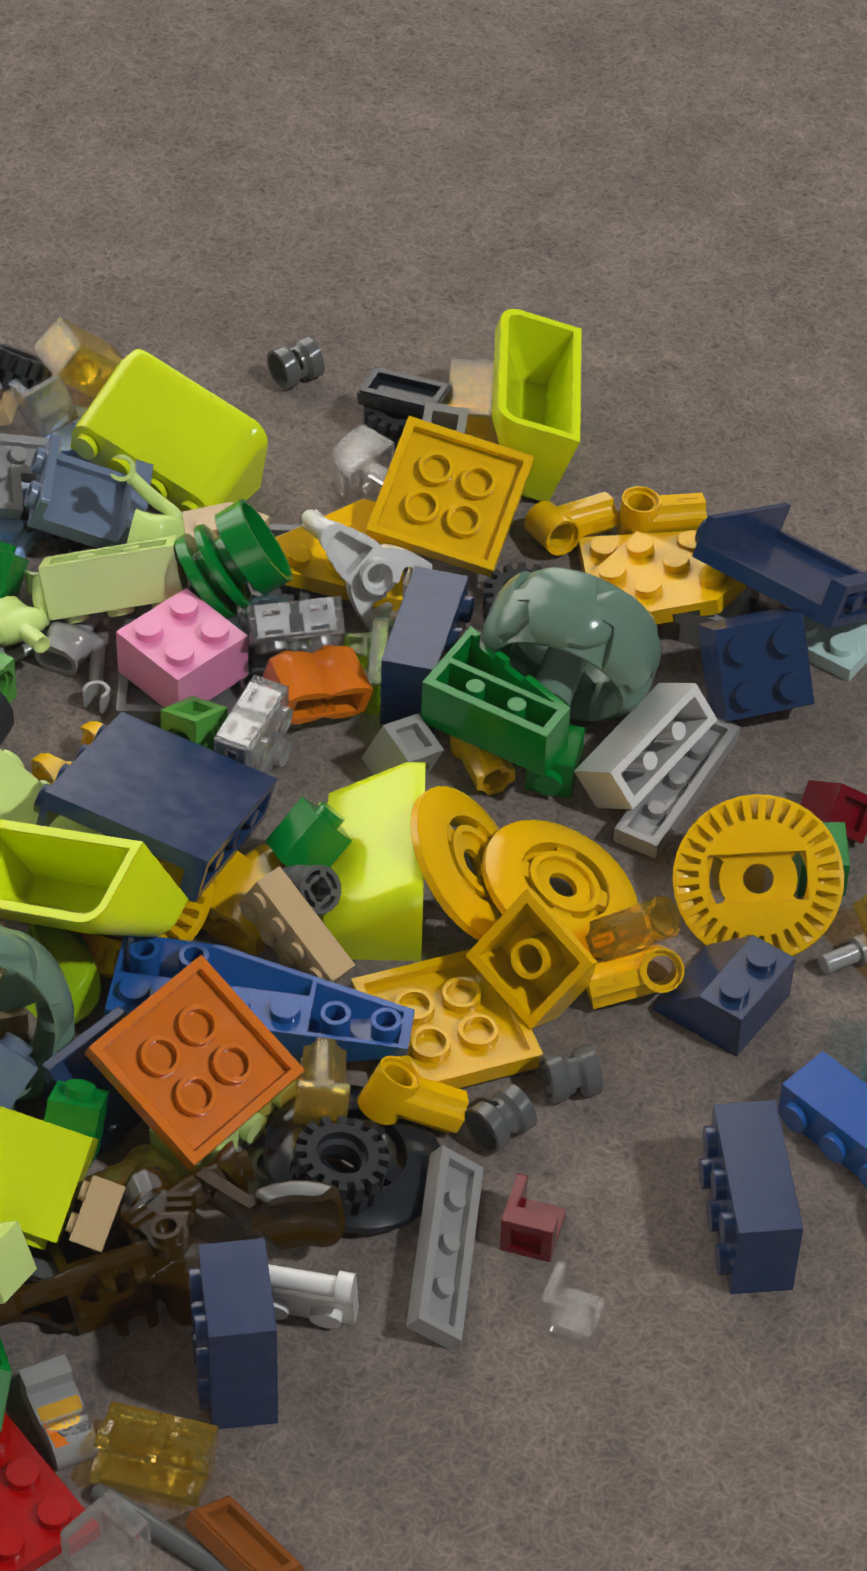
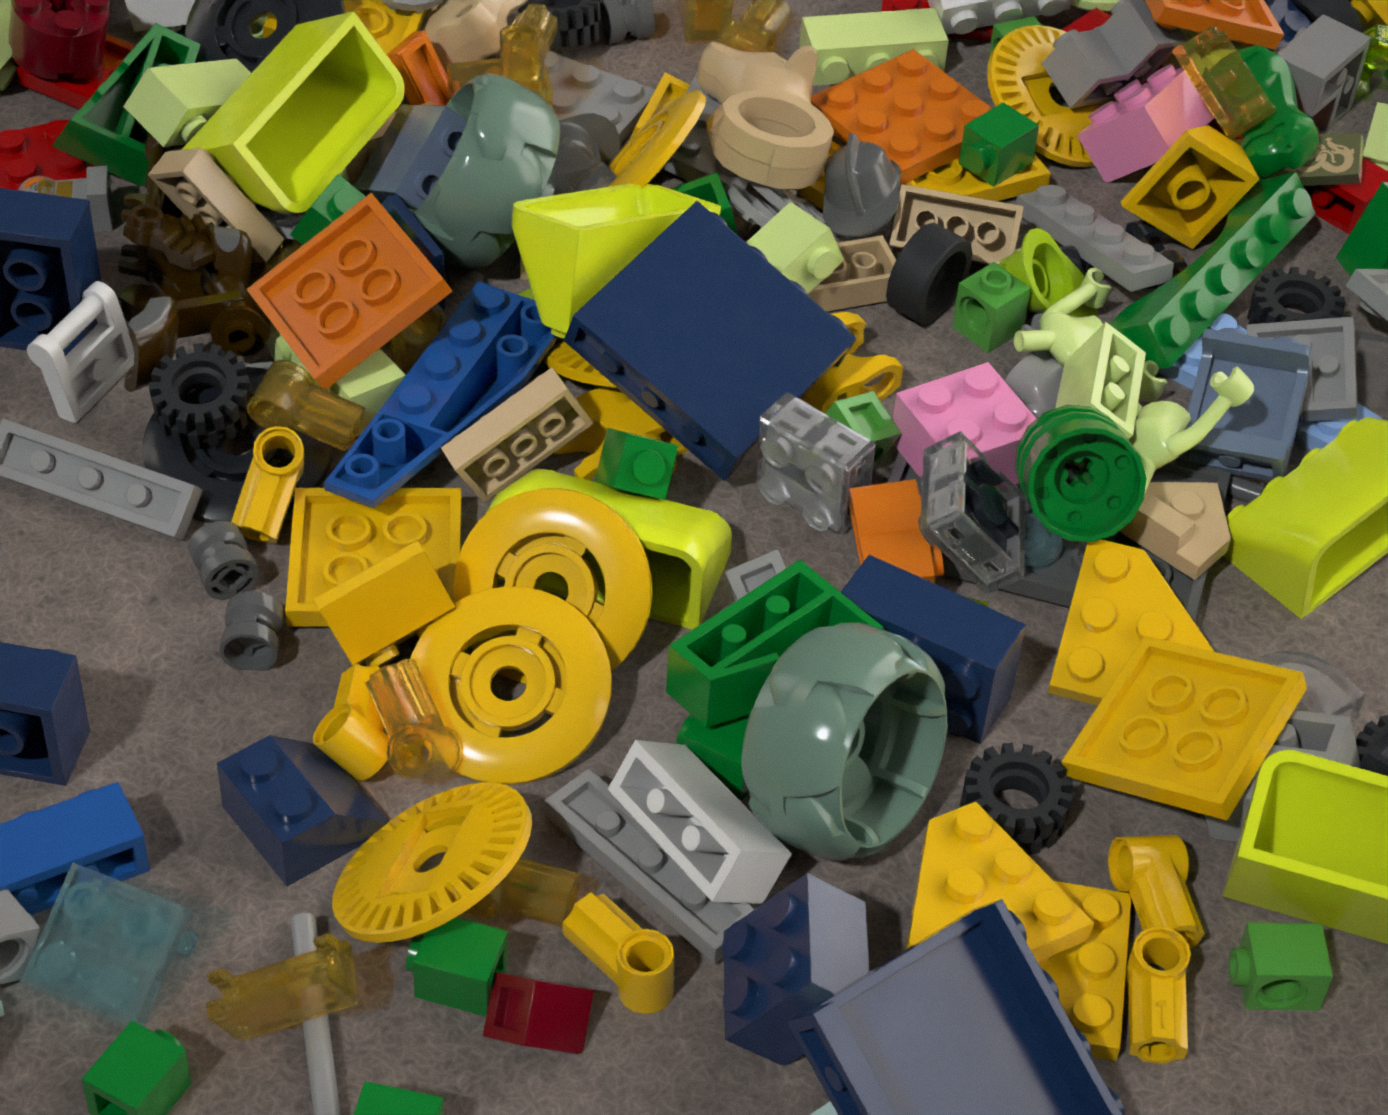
camera: 105 degrees right, 0 degrees up
dark grey wheel [283,865,341,914] -> none
white animal [301,509,432,632] -> none
panel [499,1173,566,1263] -> none
none -> yellow piece [562,892,674,1014]
none -> bright green brick [1229,922,1333,1011]

